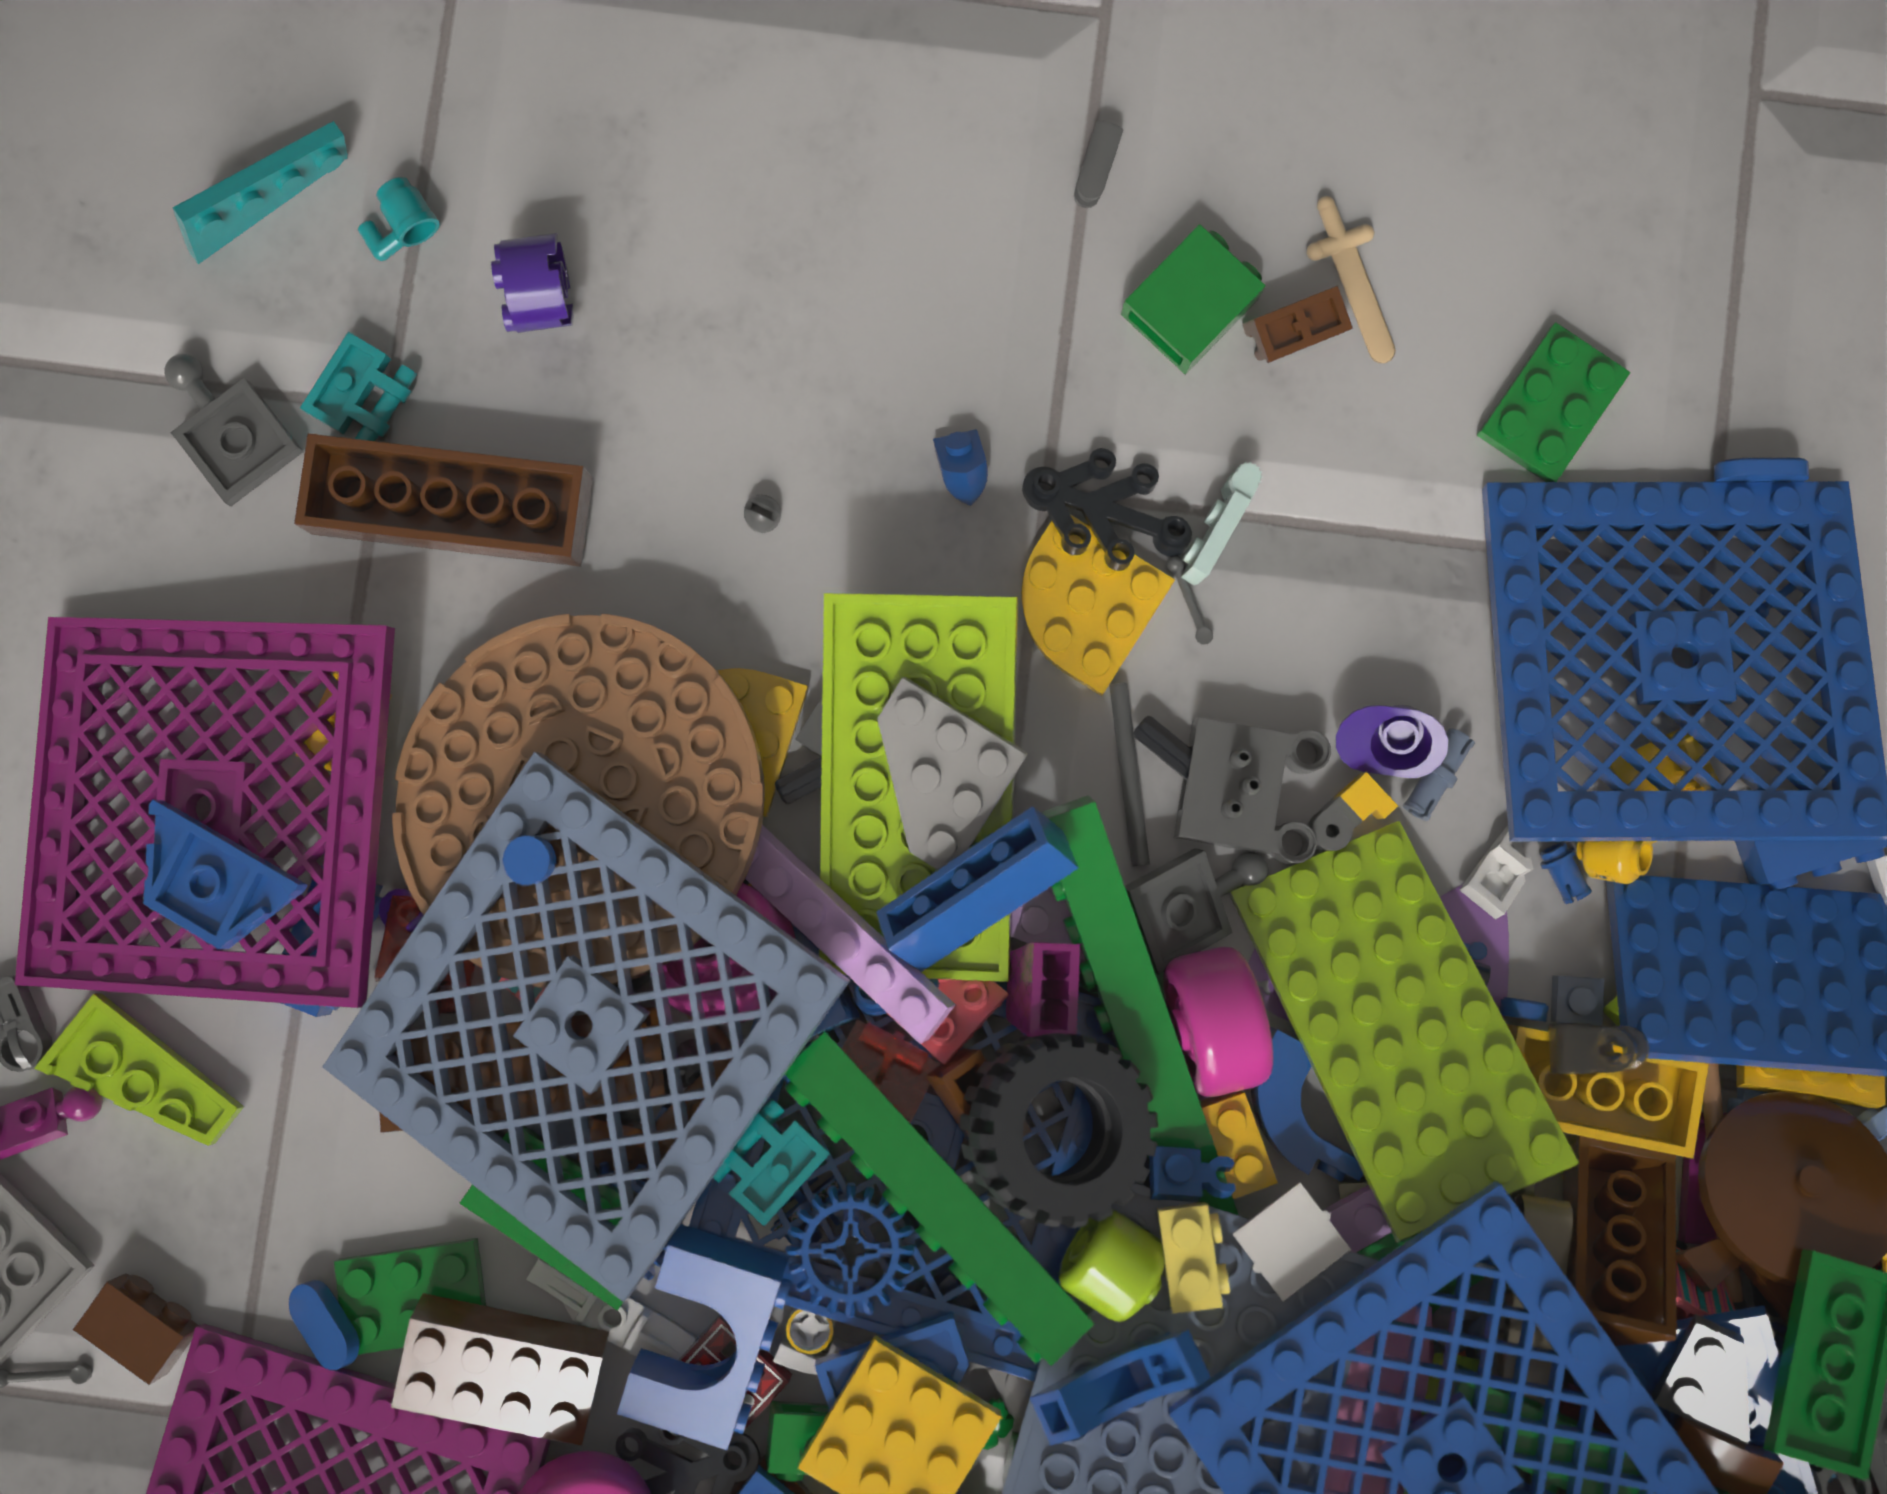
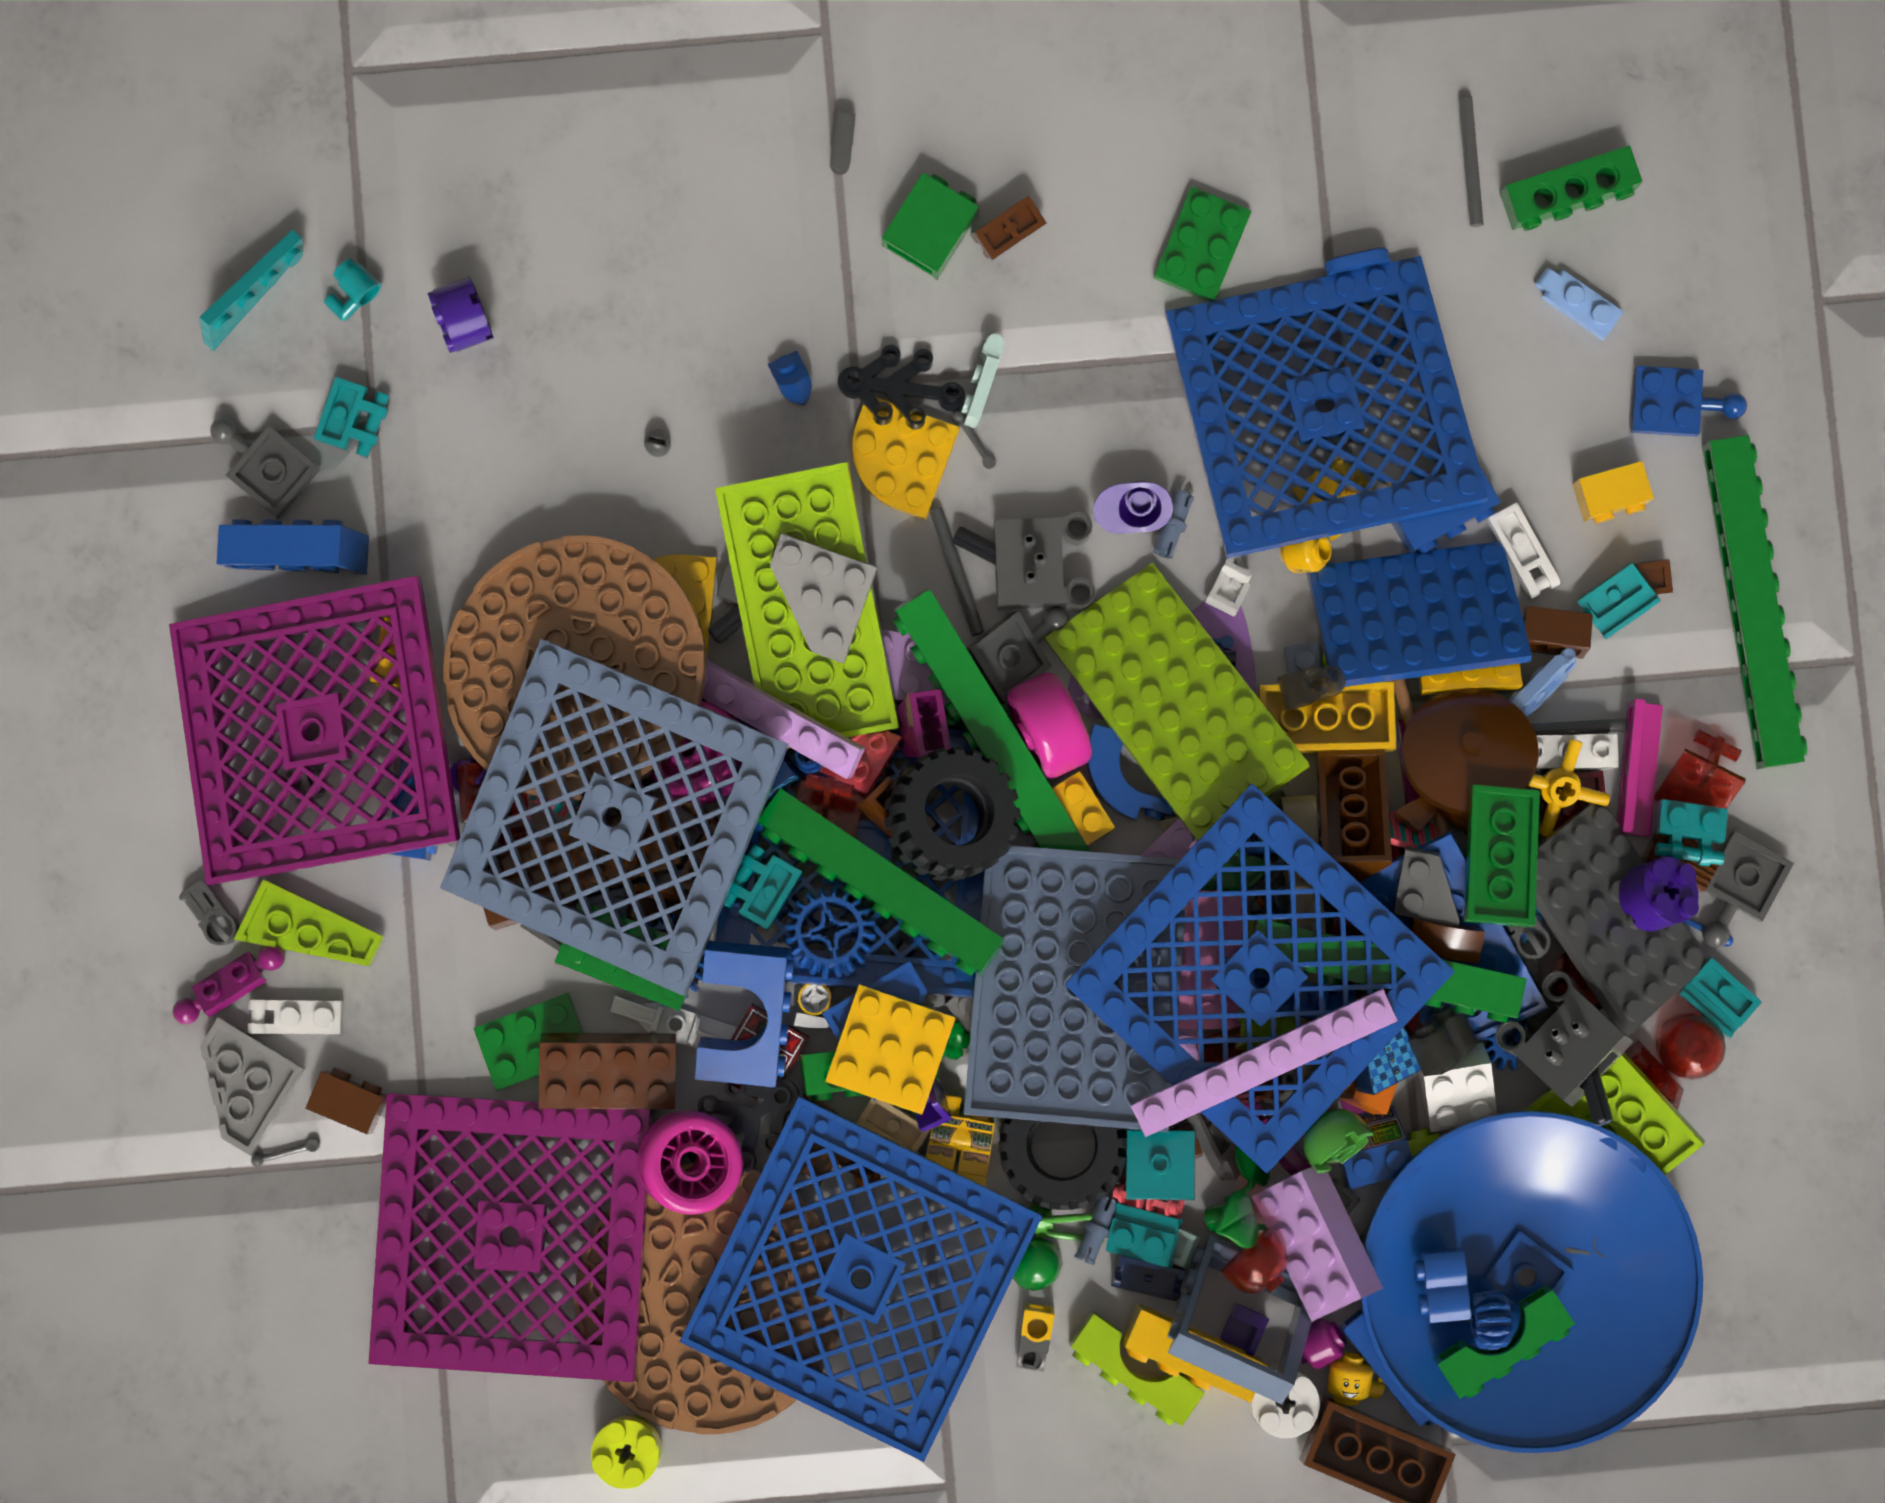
camera: 10 degrees left, 0 degrees up
blue wing [143,799,308,949] -> none
blue tile [289,1280,359,1370] -> none
reddish brown brick [294,433,593,567] -> none
blue tile [503,835,556,885] -> none
blue brick [876,806,1079,972] -> none
blue arch [1030,1329,1211,1445] -> none
lime head [1059,1209,1165,1322] -> none
blue plate [1149,1146,1236,1202] -> none
light yellow brick [1156,1202,1230,1314] -> none
white piece [1232,1182,1351,1301] -> none
tan sword [1307,196,1395,363] -> none
leg [1307,772,1398,851] -> none
blue tile [1499,997,1549,1022] -> none
blue pin [1540,842,1592,904] -> none
none -> blue wedge [216,519,369,575]
none -> white plate [247,1000,344,1034]

